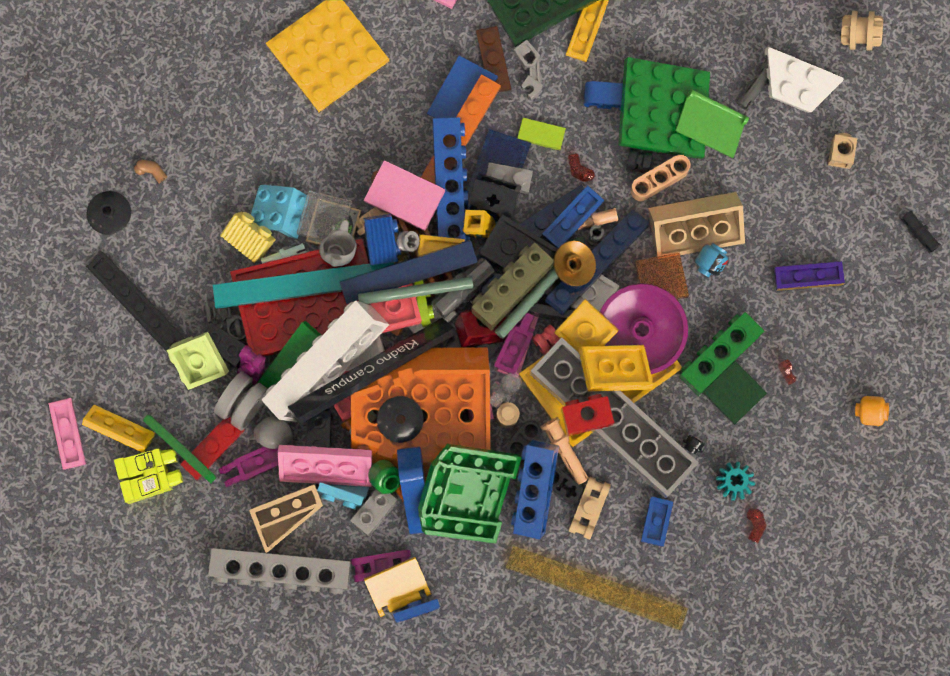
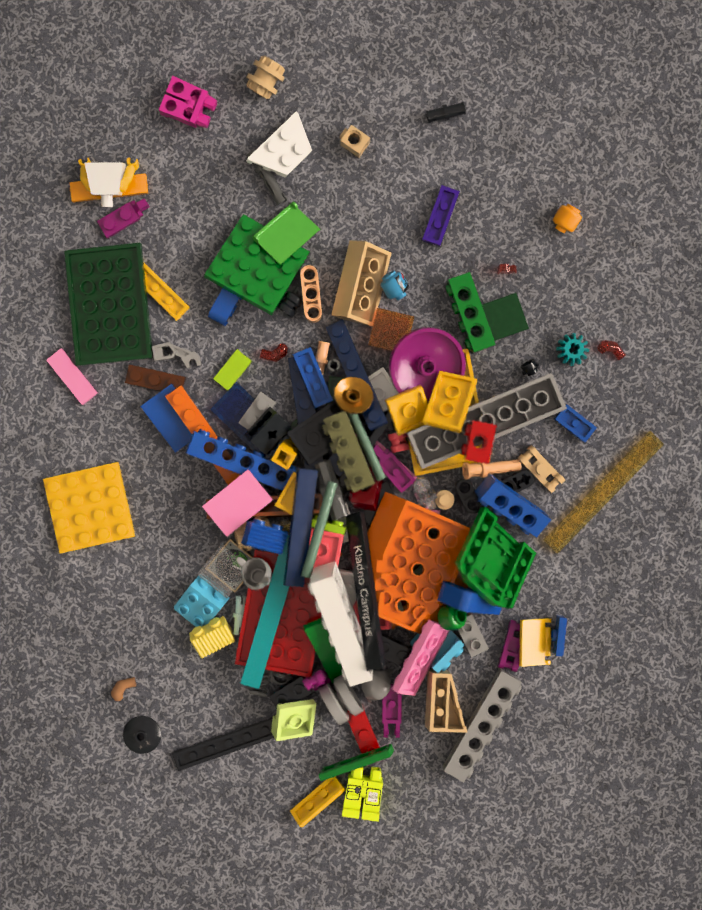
camera: 65 degrees left, 10 degrees up
bright pink tile [48,398,86,470] -> none
black dish [377,396,424,443] -> none
light grey bush [397,231,420,252] -> none

